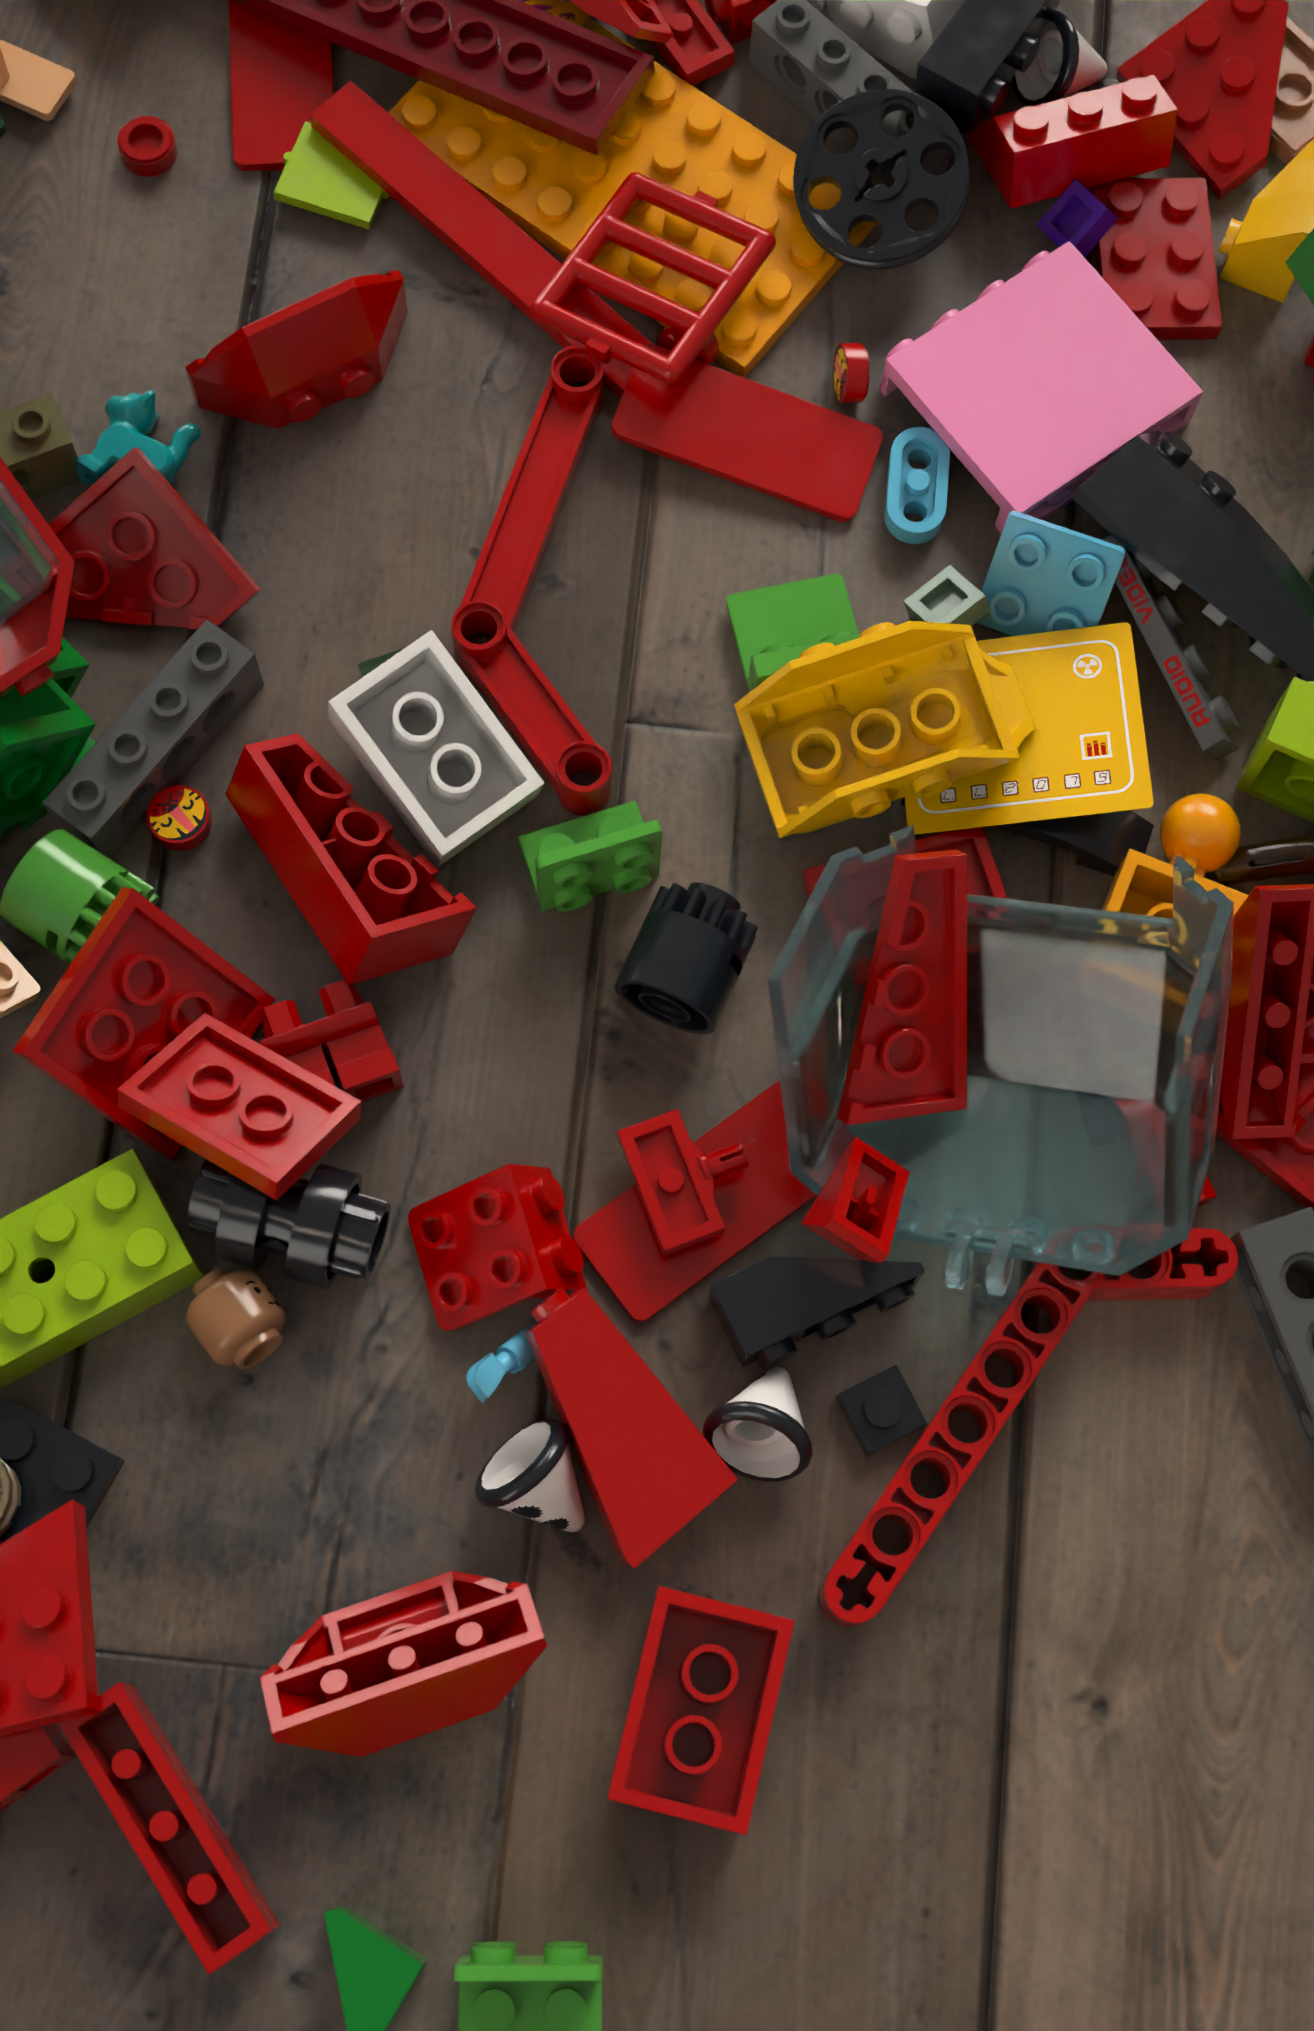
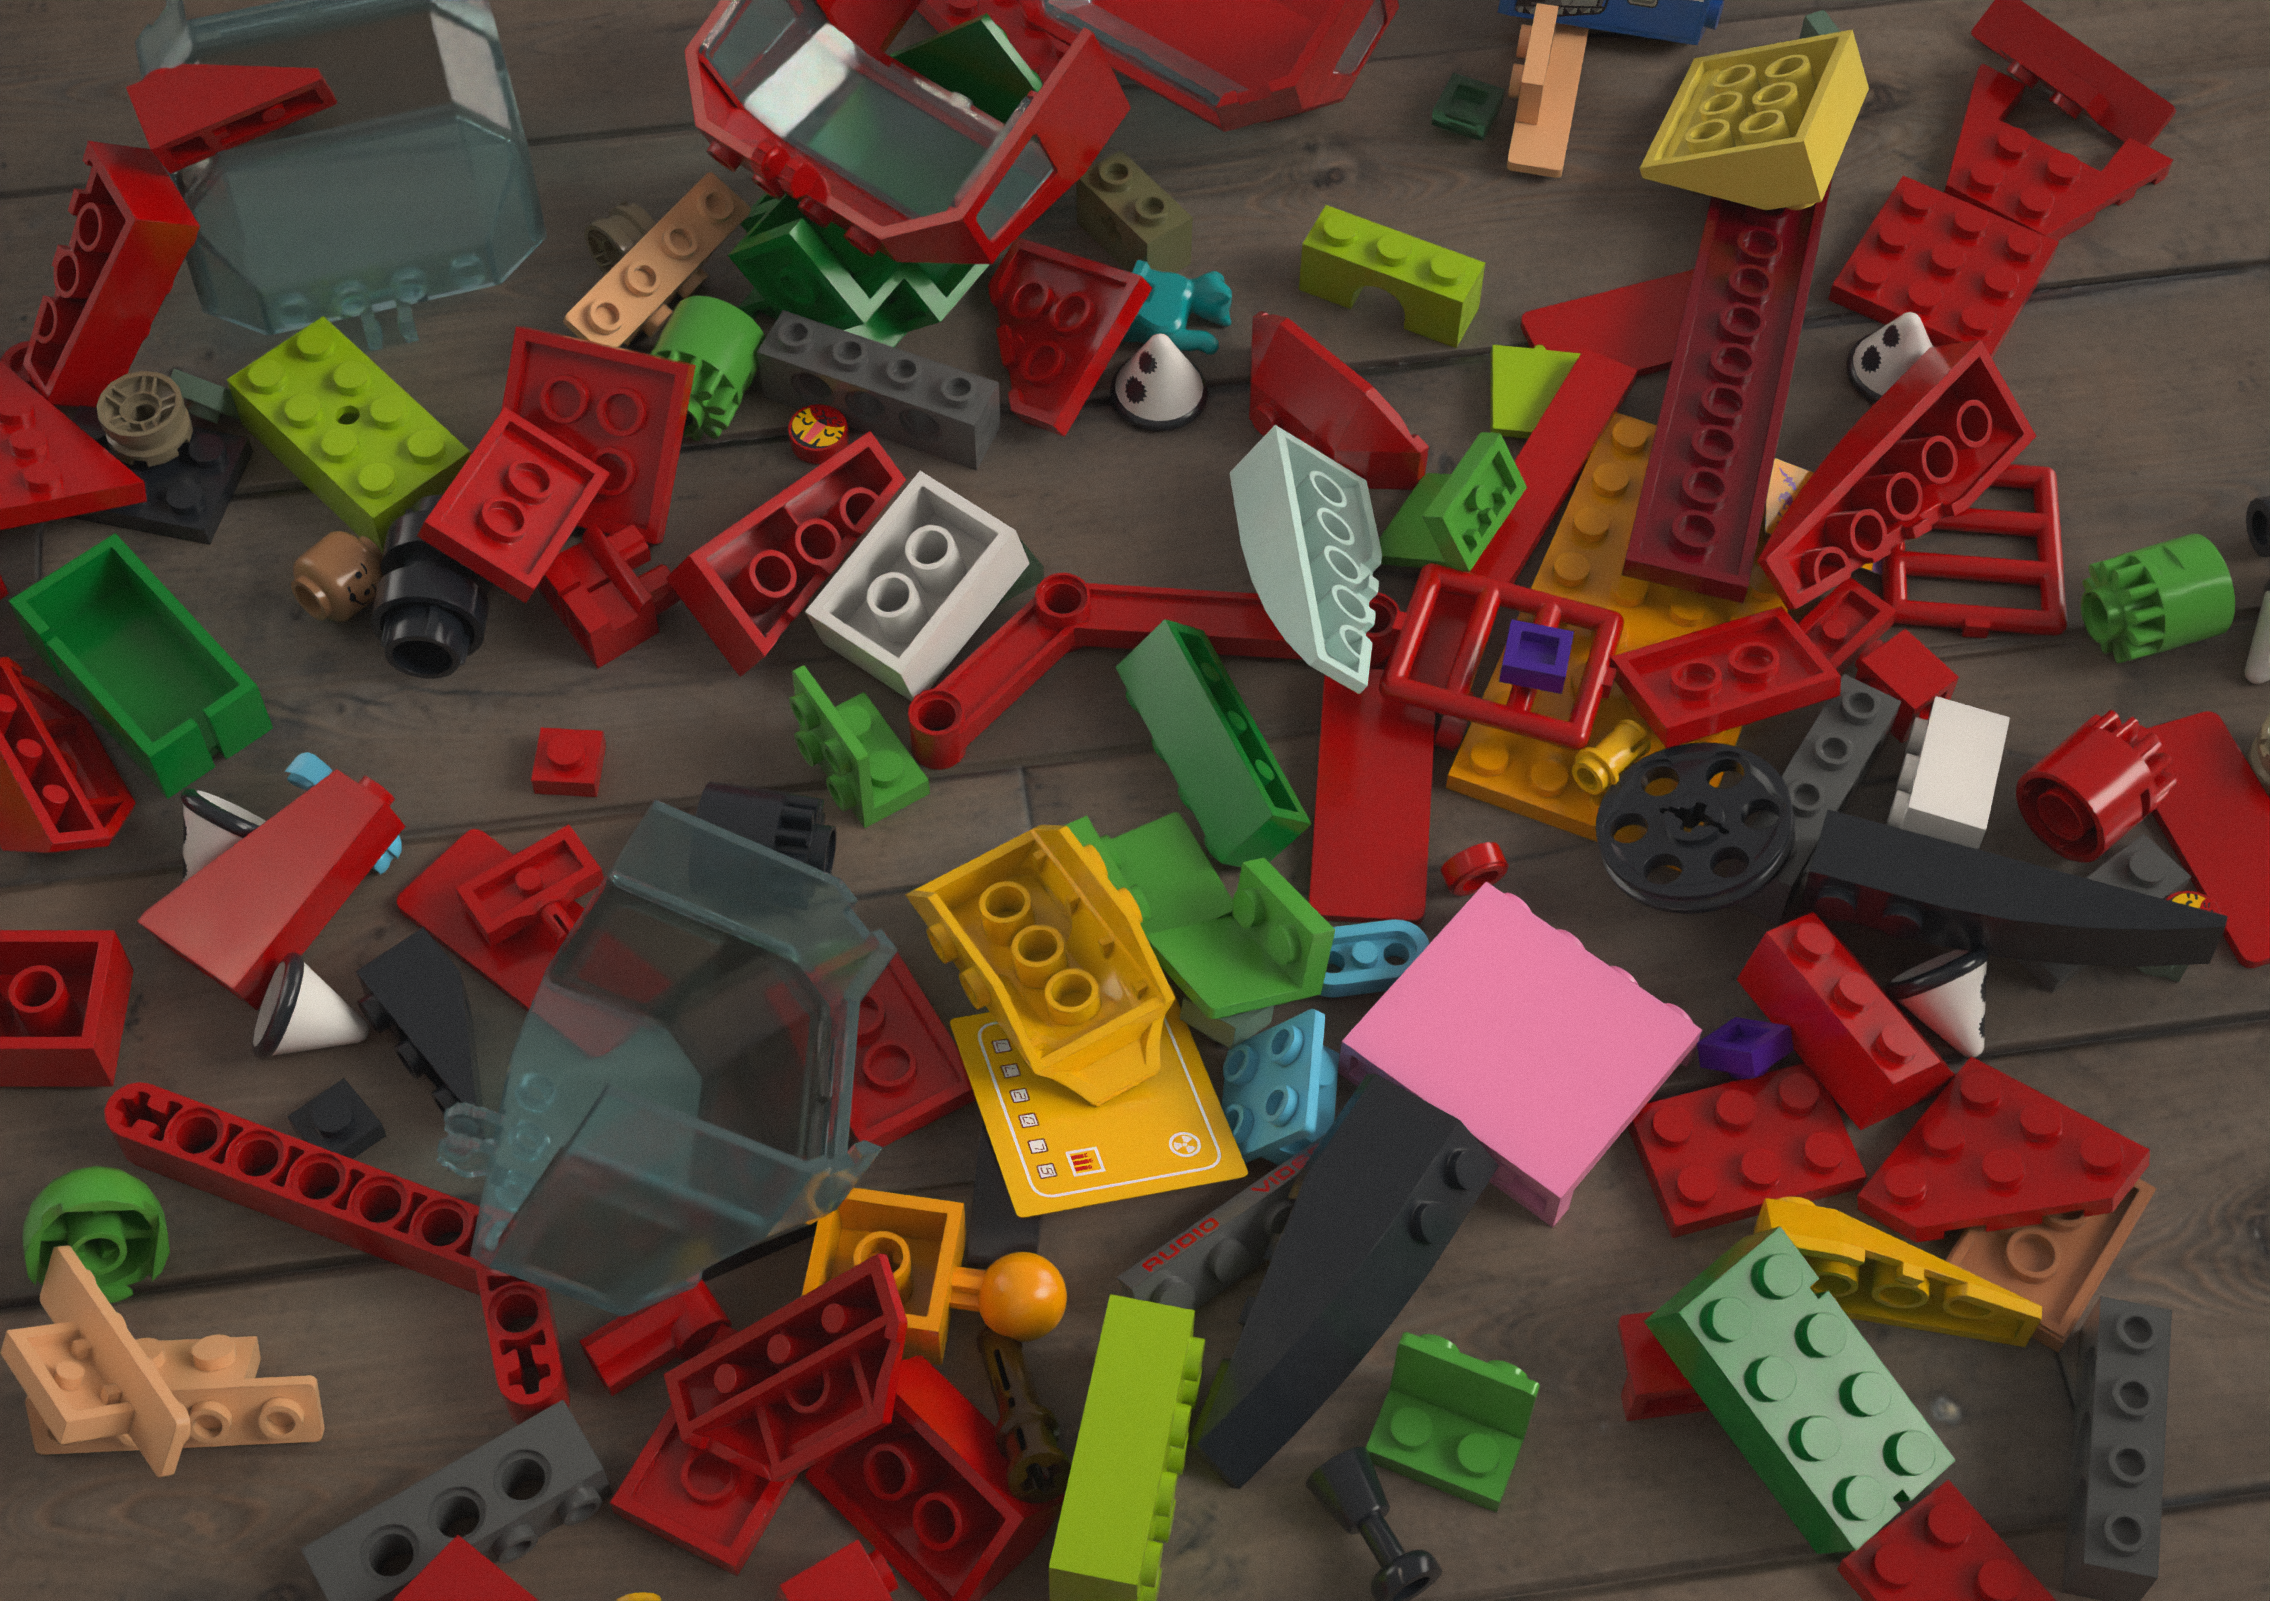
camera: 80 degrees right, 15 degrees down
red tile [117,116,178,177] -> none
red bracket [408,1164,588,1331] -> none
red slope [801,1137,910,1263] -> none
red wing [837,849,967,1125] -> none
none -> light nougat bracket [0,1245,190,1477]
none -> green piece [8,533,273,799]
none -> bright green cylinder [22,1166,170,1303]
none -> light nougat bracket [25,1334,325,1455]
none -> red plate [531,727,606,797]
none -> white hat [1110,334,1208,431]
none -> green brick [1115,619,1312,867]
none -> bright green bracket [1146,858,1335,1019]
none -> light aqua wedge [1229,425,1382,694]
none -> lime arch [1299,205,1485,348]
none -> bright green bracket [1379,432,1527,572]
none -> dark purple plate [1499,619,1574,694]
none -> yellow pin [1572,719,1651,795]
none -> red plate [1611,606,1841,749]

